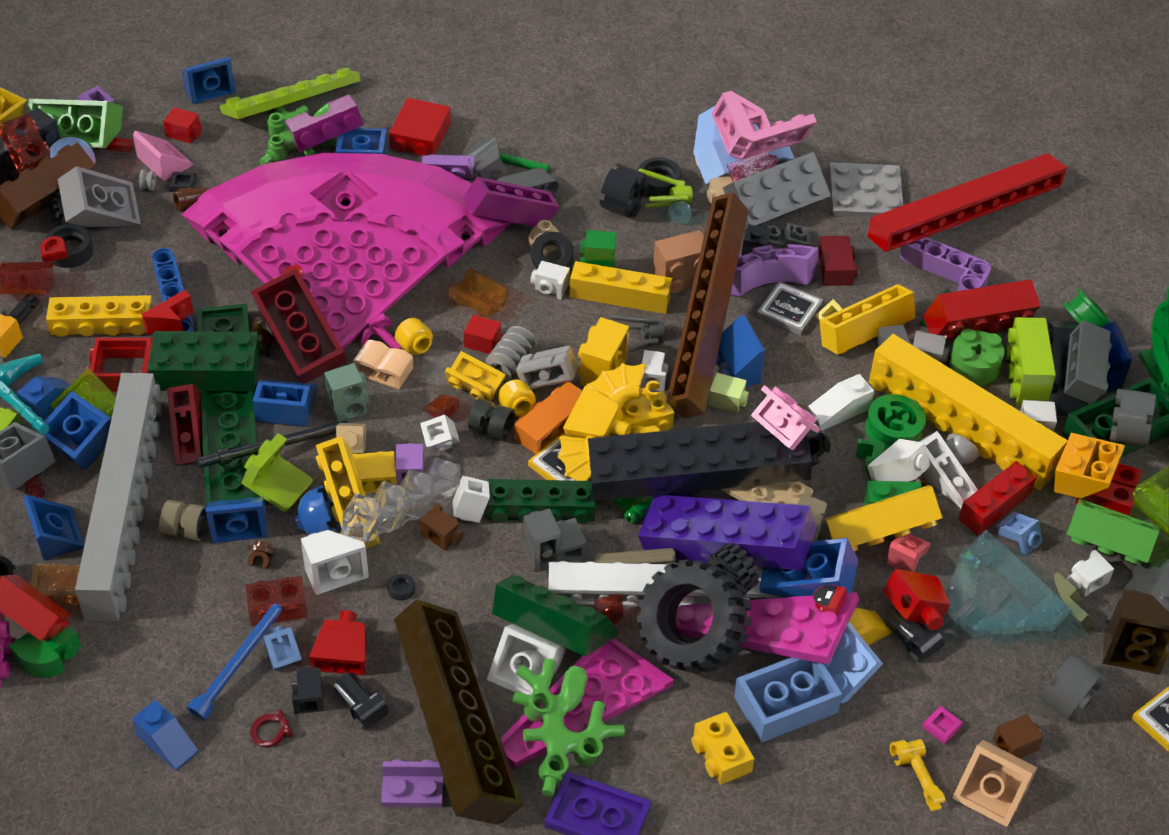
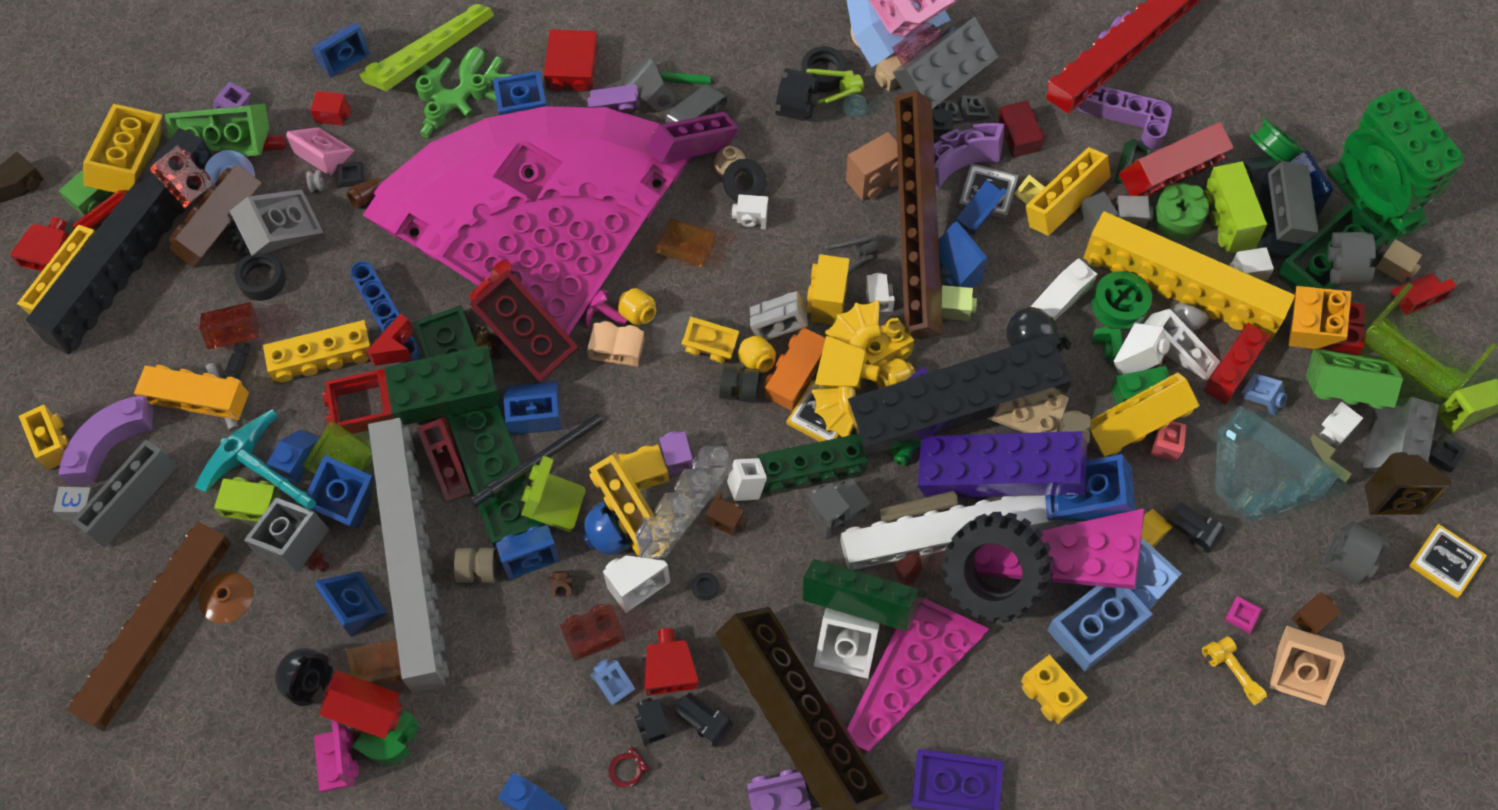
camera: 10 degrees left, 15 degrees up
red tile [40,236,68,263] -> none
blue piece [186,604,282,721] -> none
magenta arch [285,95,364,152] -> none
sand green brick [324,363,370,422] -> none
tan brick [336,423,366,453] -> none
white brick [420,415,460,451] -> none
clear red slope [423,394,460,418] -> none
red brick [463,315,504,354] -> none
light grey piece [485,326,537,381] -> none
bright green plant [512,659,625,796] -> none
yellow brick [570,261,672,314] -> none
green brick [580,230,616,268] -> none
black tyre [708,543,759,592] -> none
bright pink bracket [751,385,821,450] -> none
tile [813,585,847,615] -> none
light grey plate [830,162,903,217] -> none
red torso [882,569,950,630] -> none
none -> blue panel [956,180,1007,235]

